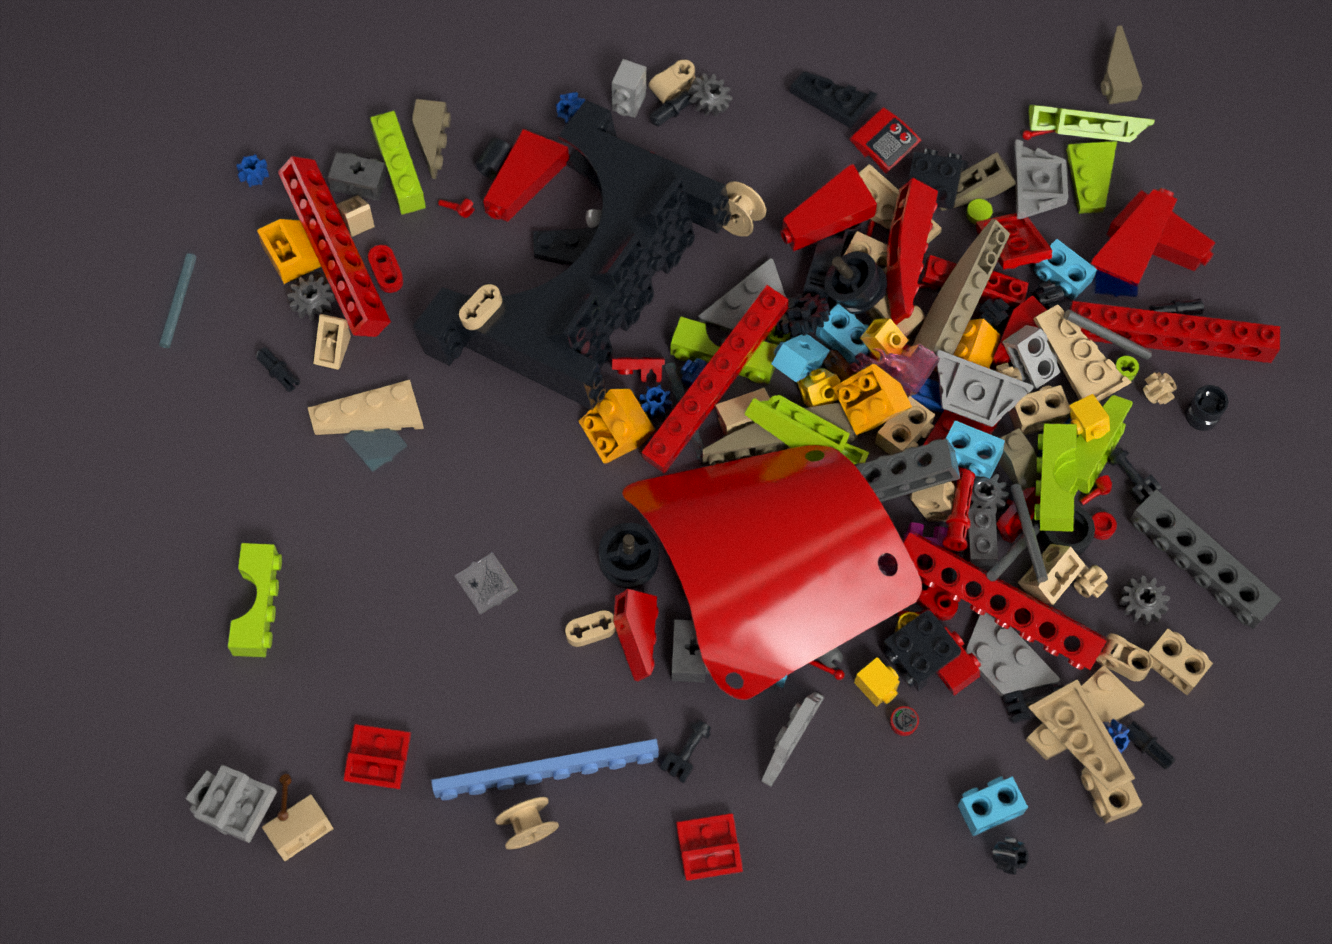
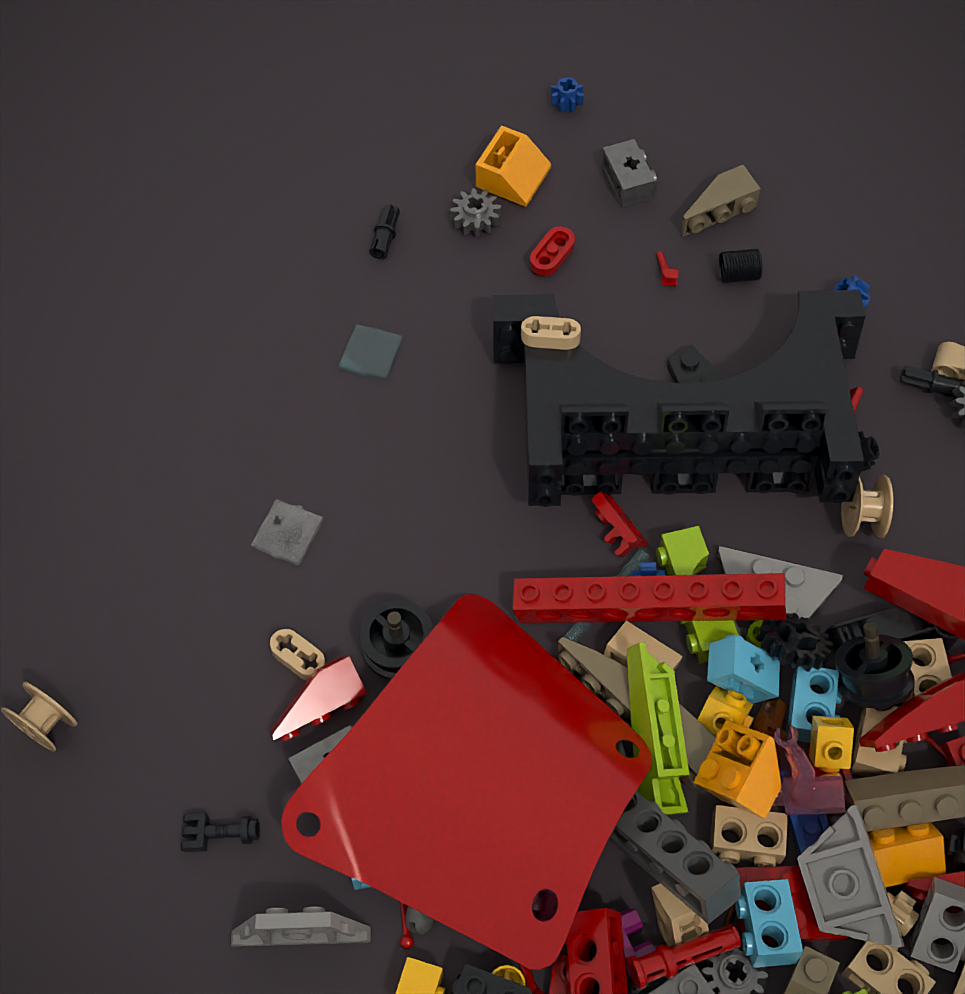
camera: 60 degrees right, 5 degrees down
clear light blue bar [159,254,196,348] -> none
lime arch [228,543,282,657] -> none
red brick [278,156,391,337] -> none
tan wing [308,380,424,435] -> none
tan slope [313,314,351,370] -> none
tan slope [336,195,375,237] -> none
red slope [344,724,412,789] -> none
lime arch [370,111,426,215] -> none
medium blue plate [432,739,659,800] -> none
red slope [484,129,569,222] -> none
light orange slope [579,389,656,463] -> none
light grey brick [612,59,646,118] -> none
blue gear [640,385,672,419] -> none
red slope [676,813,743,881] -> none

